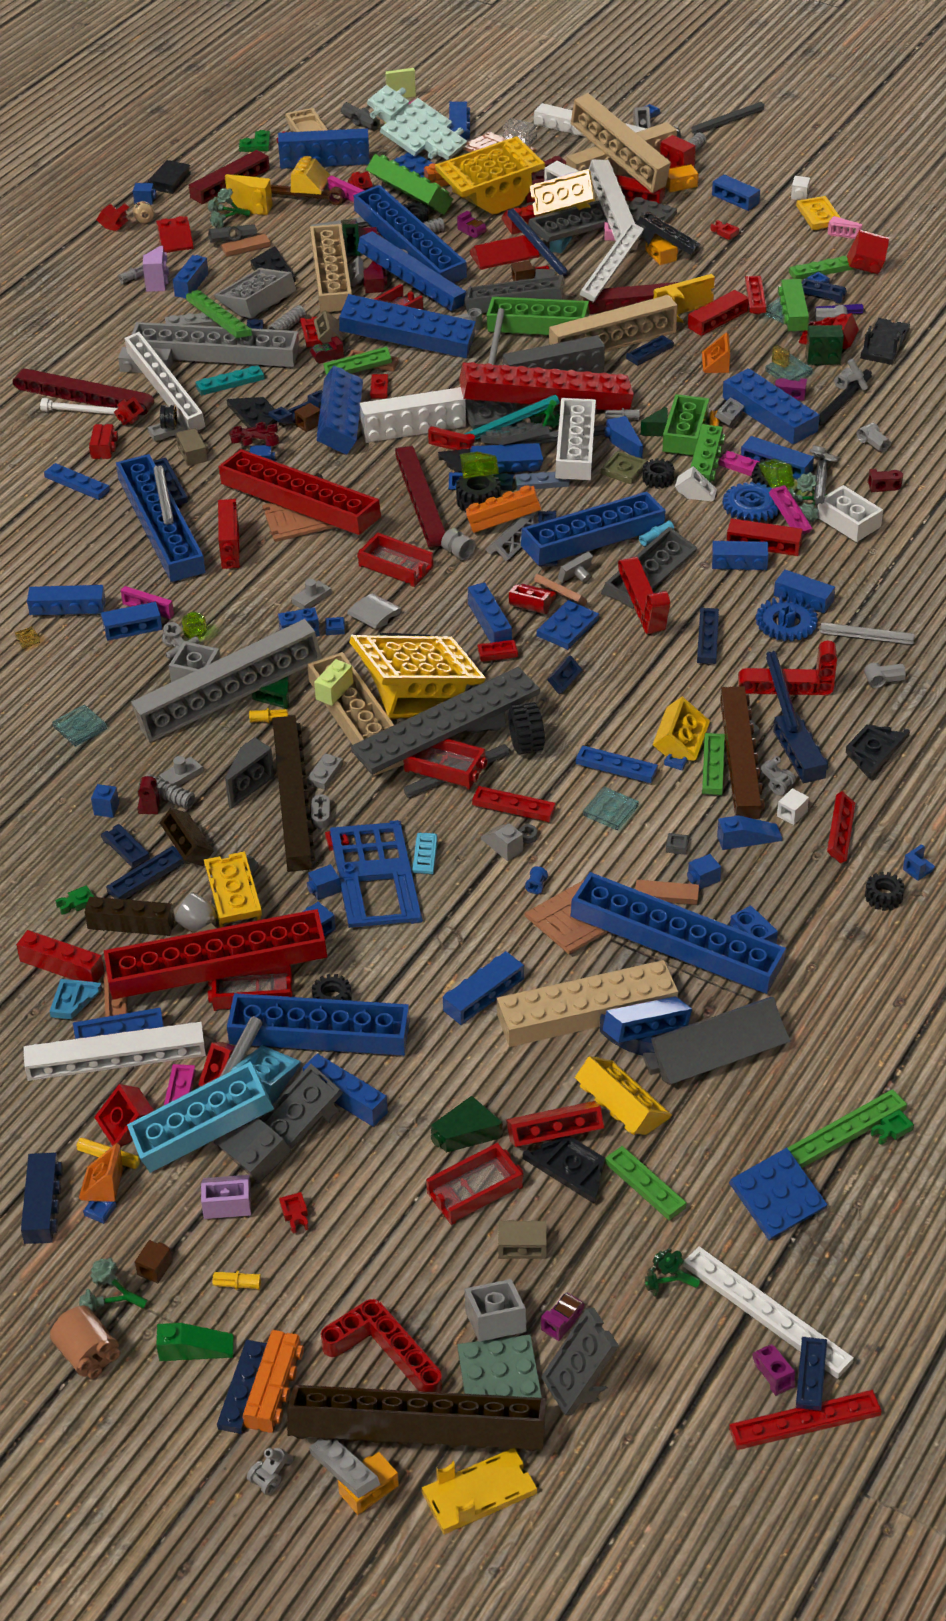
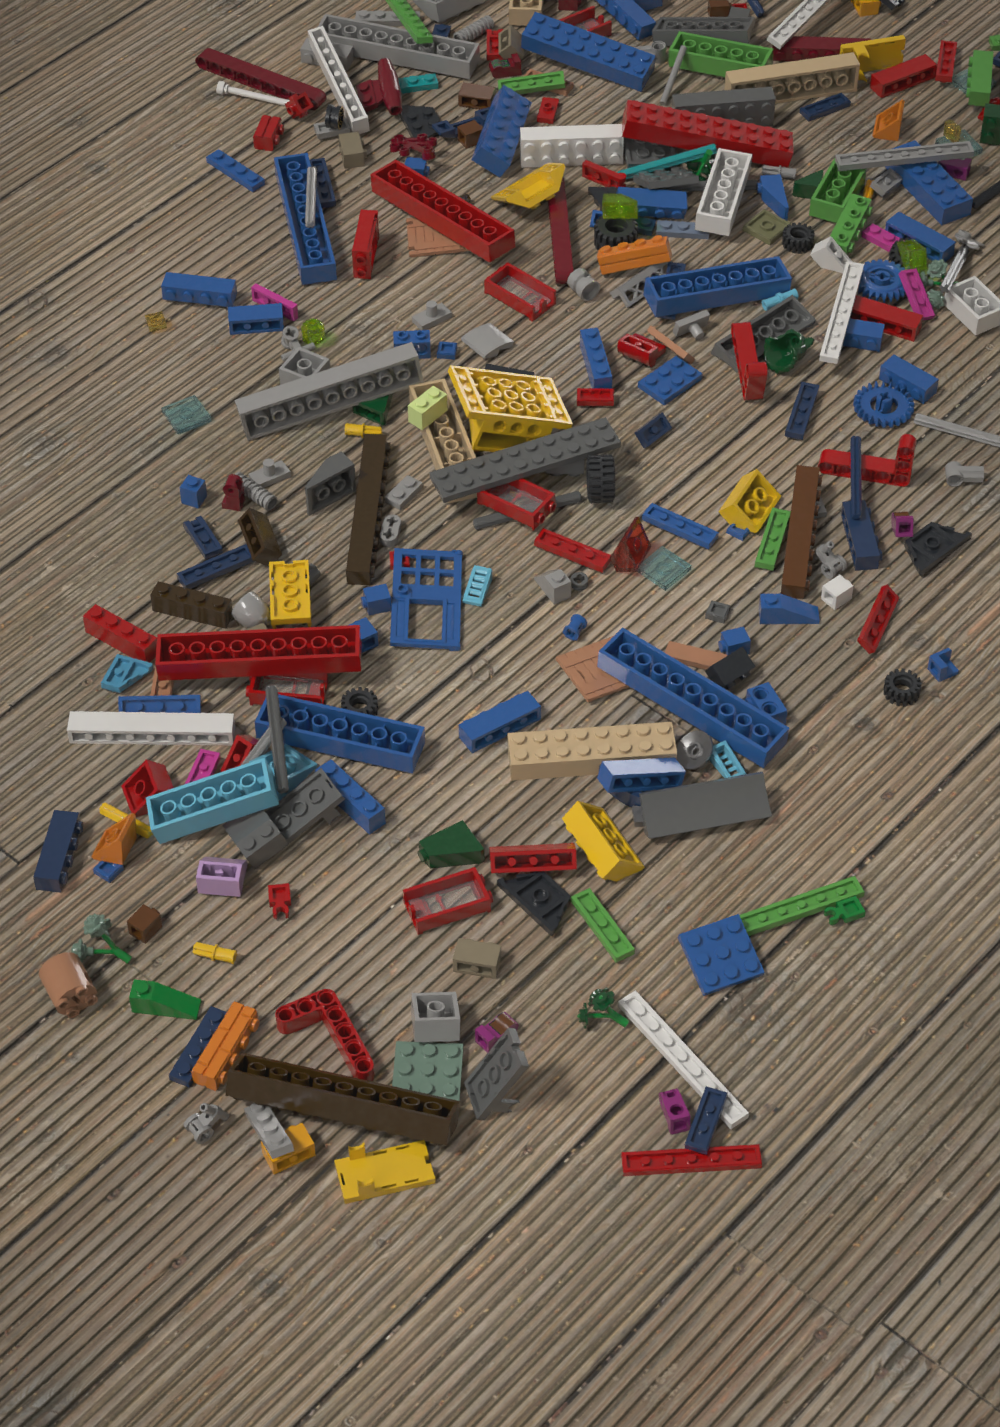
camera: 10 degrees right, 5 degrees up
green plate [55,885,94,915] -> none
none -> dark grey axle [265,685,289,794]
none -> dark red plate [356,58,402,115]
none -> reddish brown brick [458,82,496,110]
none -> yellow slope [491,162,565,209]
none -> clear red slope [610,517,652,572]
none -> flat silver dish [677,730,713,770]
none -> black brick [705,646,756,690]
none -> medium azure slope [709,740,746,778]
none -> dark green hair [763,329,815,374]
none -> white plate [819,261,864,364]
none -> light grey plate [835,141,974,171]
none -> magenta leg [891,512,914,537]

